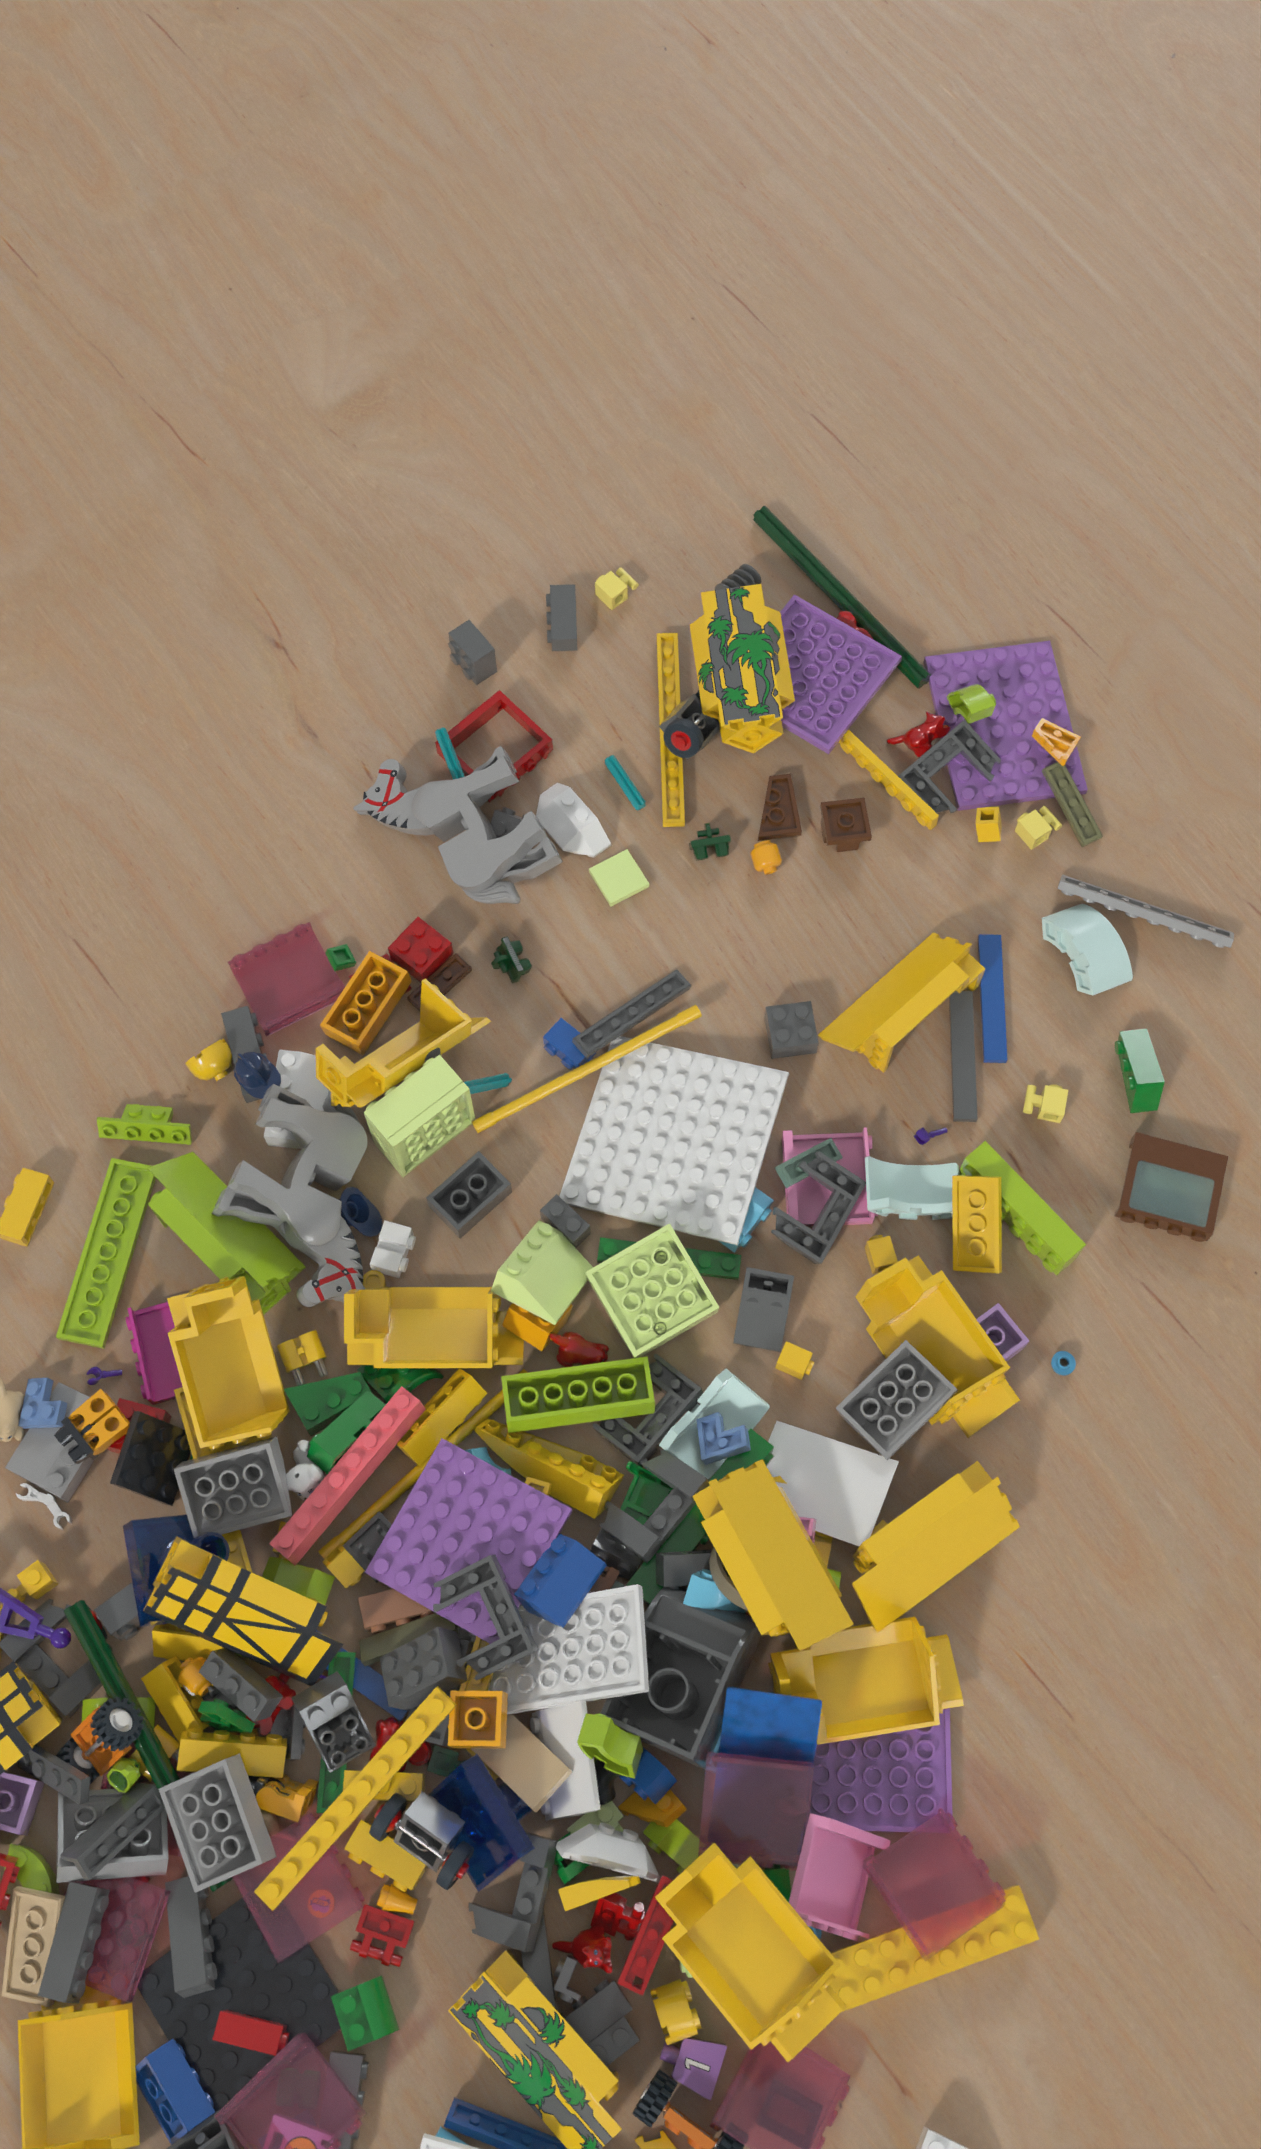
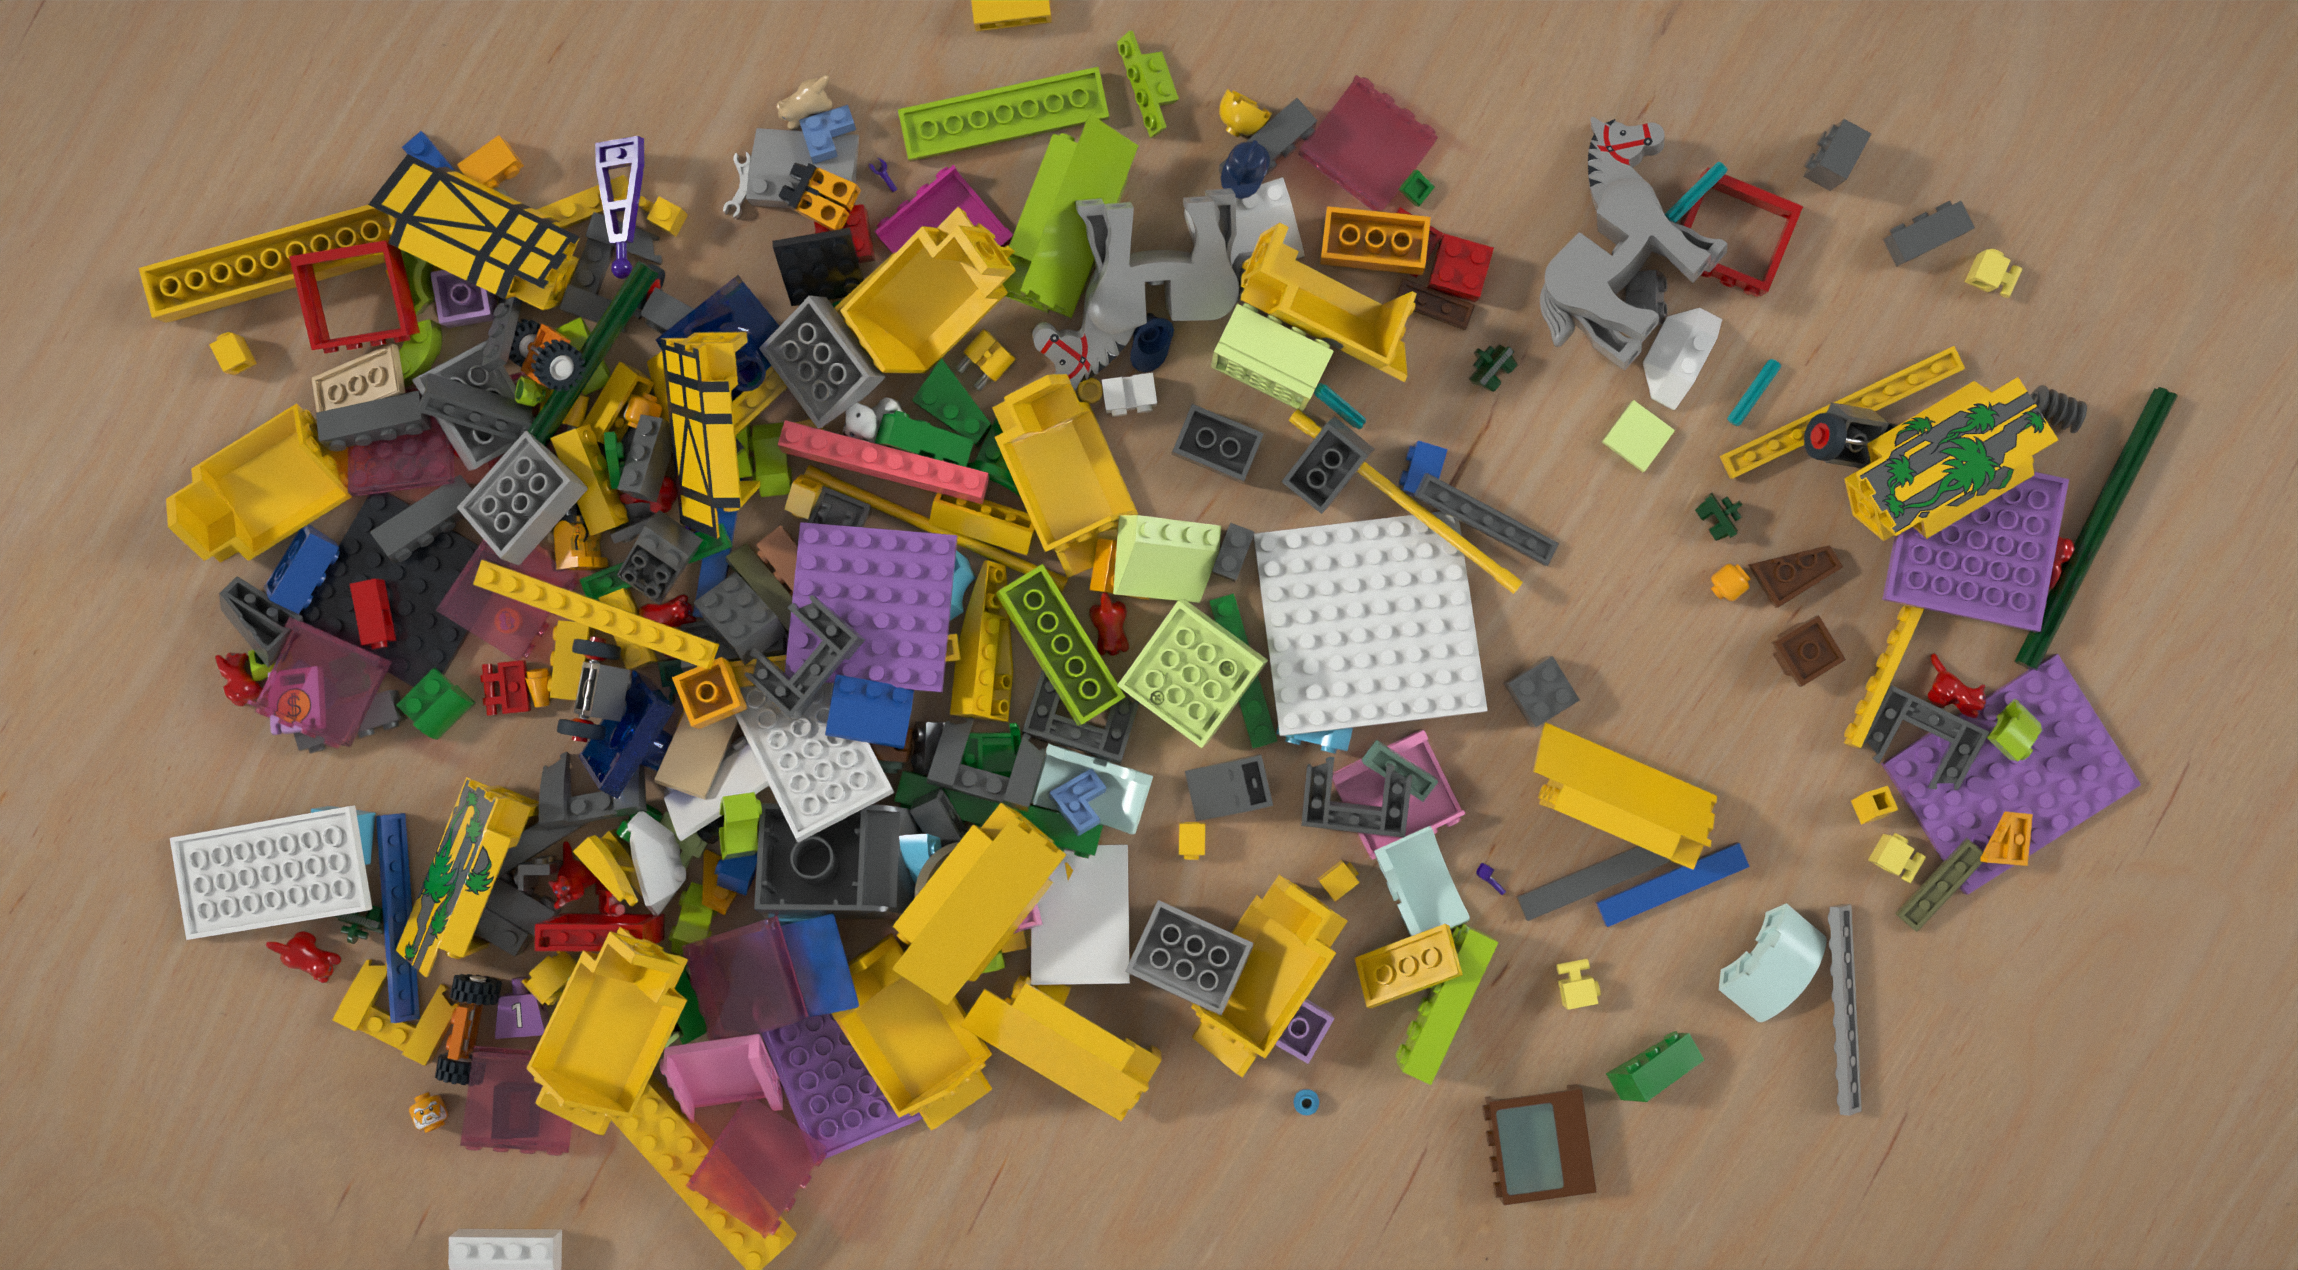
camera: 65 degrees right, 20 degrees up
none -> dark grey brick [1281,416,1375,514]

